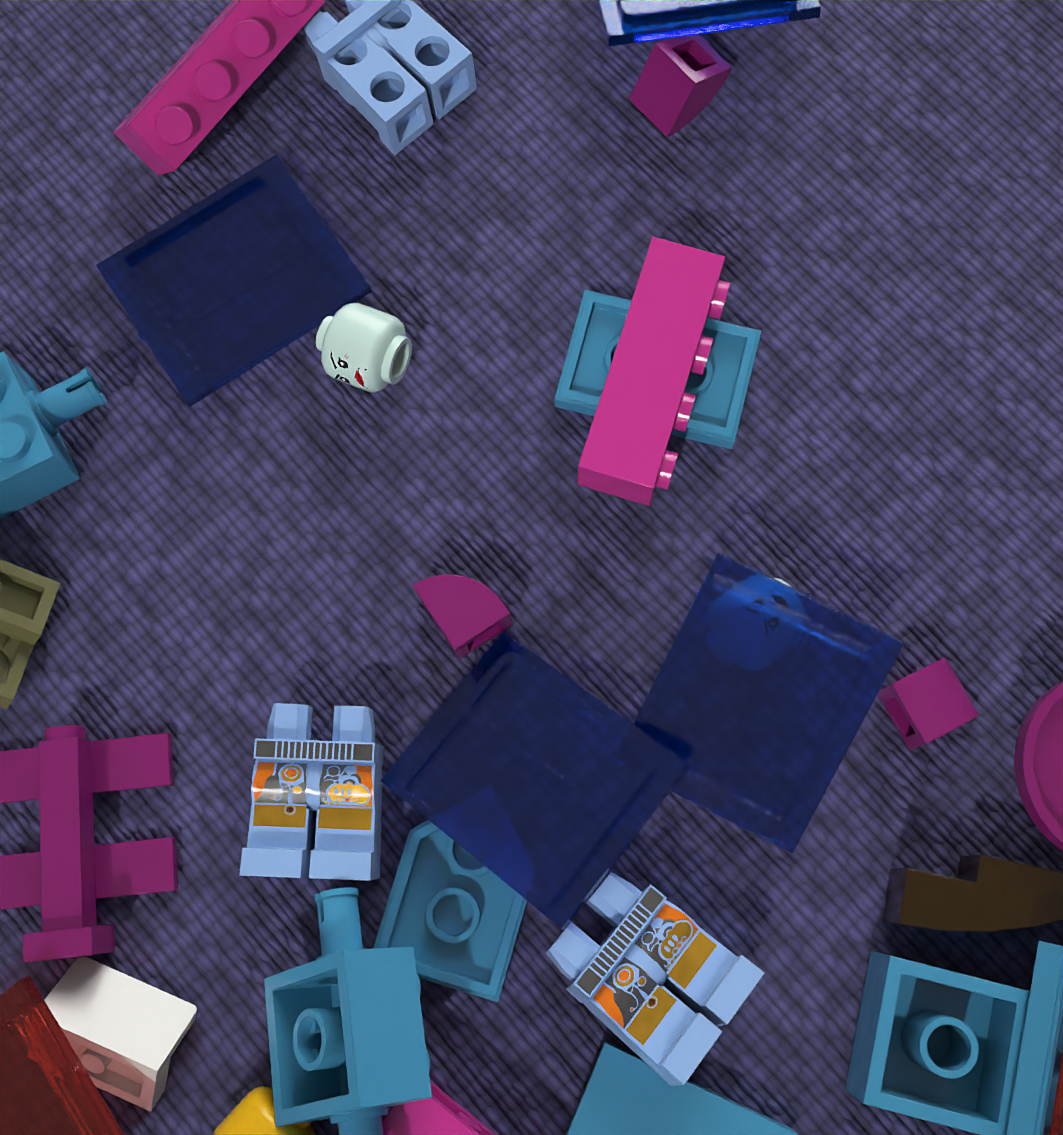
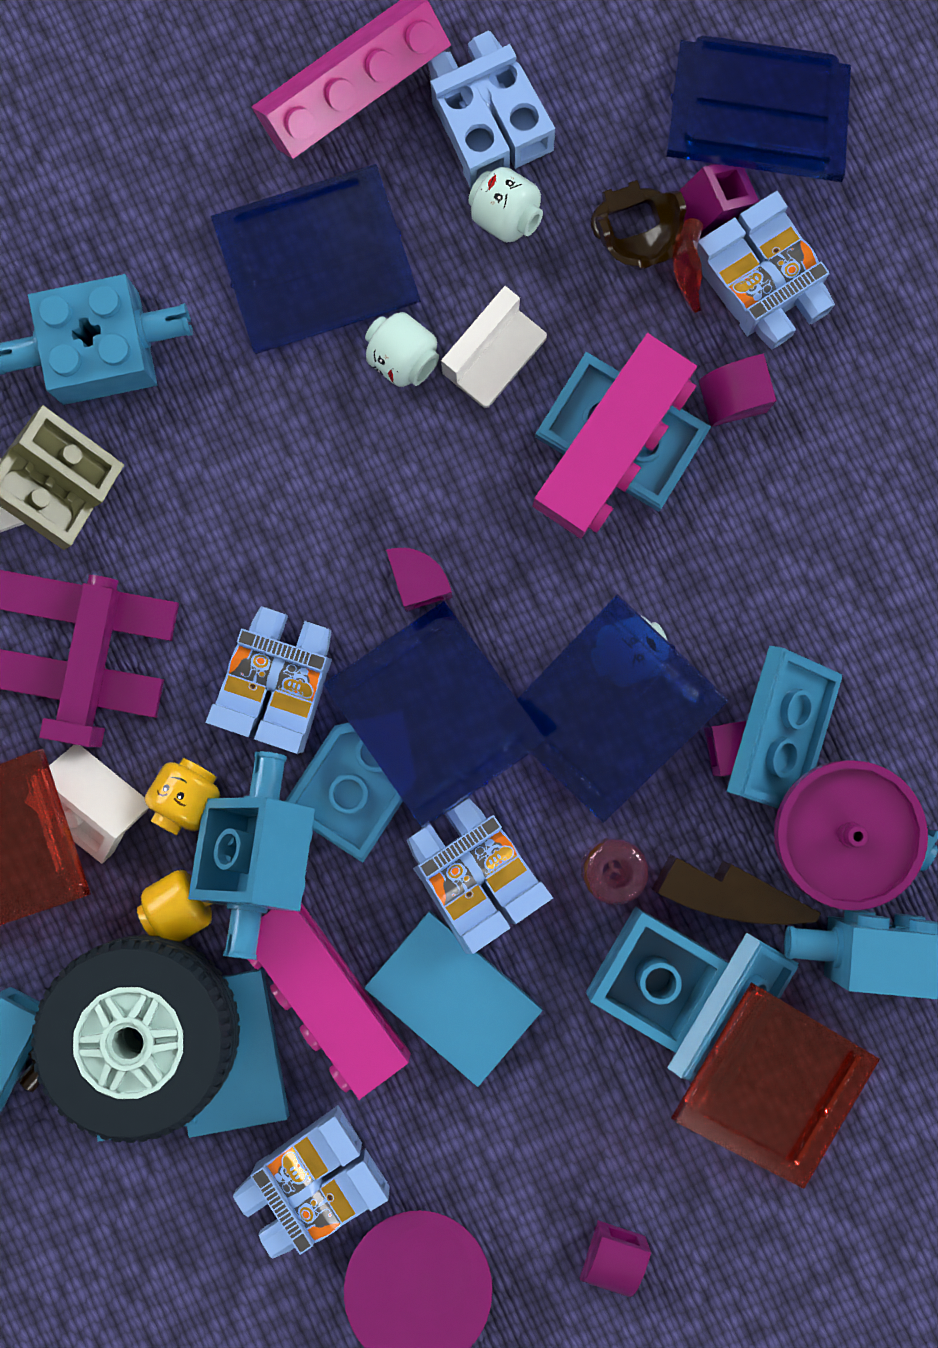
camera: 15 degrees right, 10 degrees up
none -> yellow head [144,758,220,836]
none -> white panel [441,286,547,408]
none -> light aqua head [468,167,543,243]
none -> clear pink head [581,838,648,905]
none -> dark brown helmet [591,180,687,270]
none -> clear red bar [672,218,703,313]
none -> light blue hips [691,191,835,350]
none -> magenta brick [699,353,777,427]
none -> dark azure tile [726,646,842,809]

